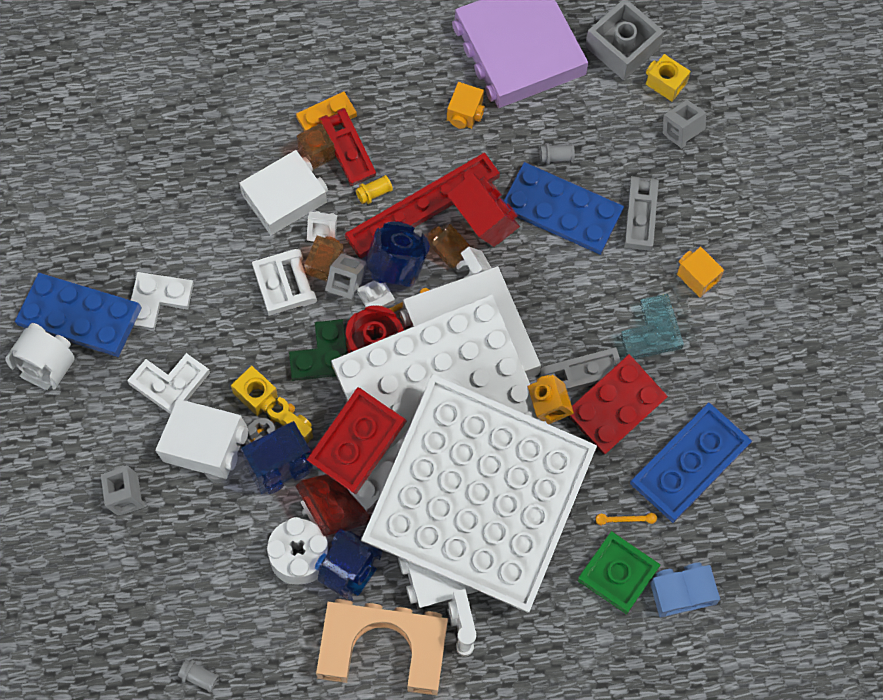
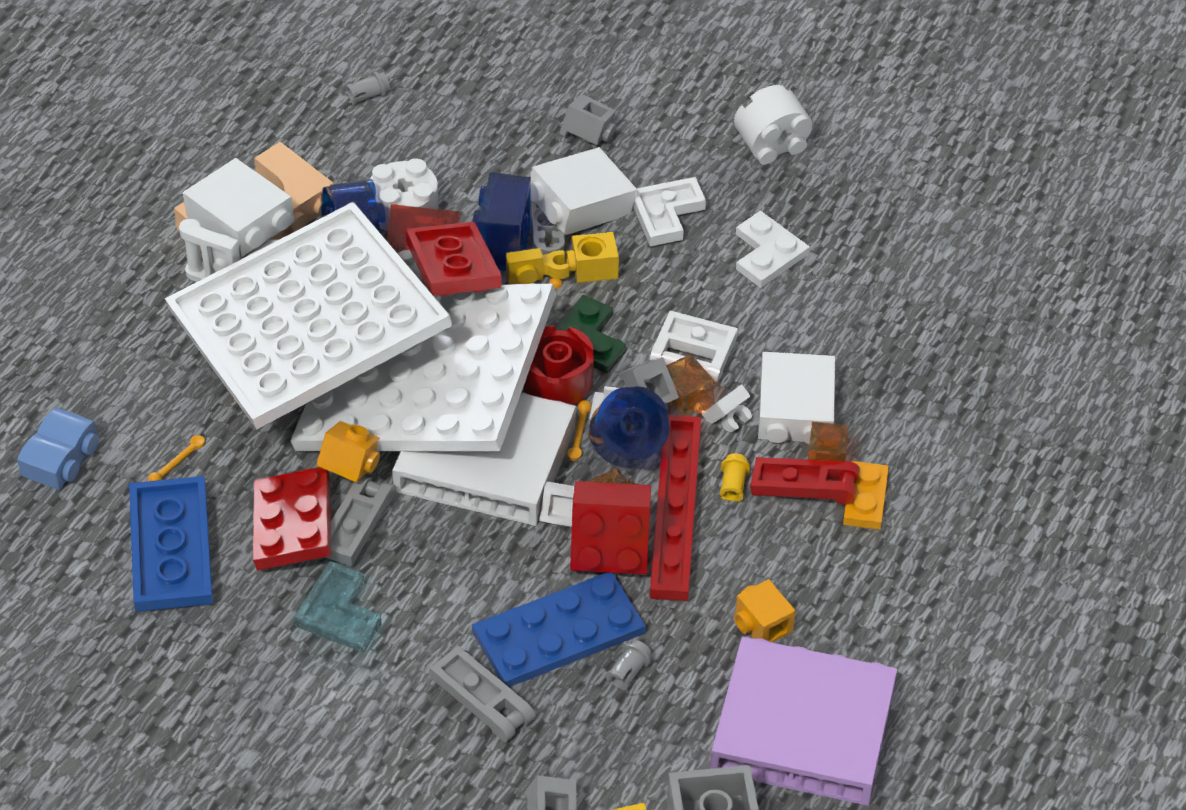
camera: 130 degrees right, 20 degrees down
blue plate [15,273,142,357] -> none
green plate [577,531,661,615] -> none
light orange brick [677,247,724,298] -> none
none -> white brick [182,158,294,258]

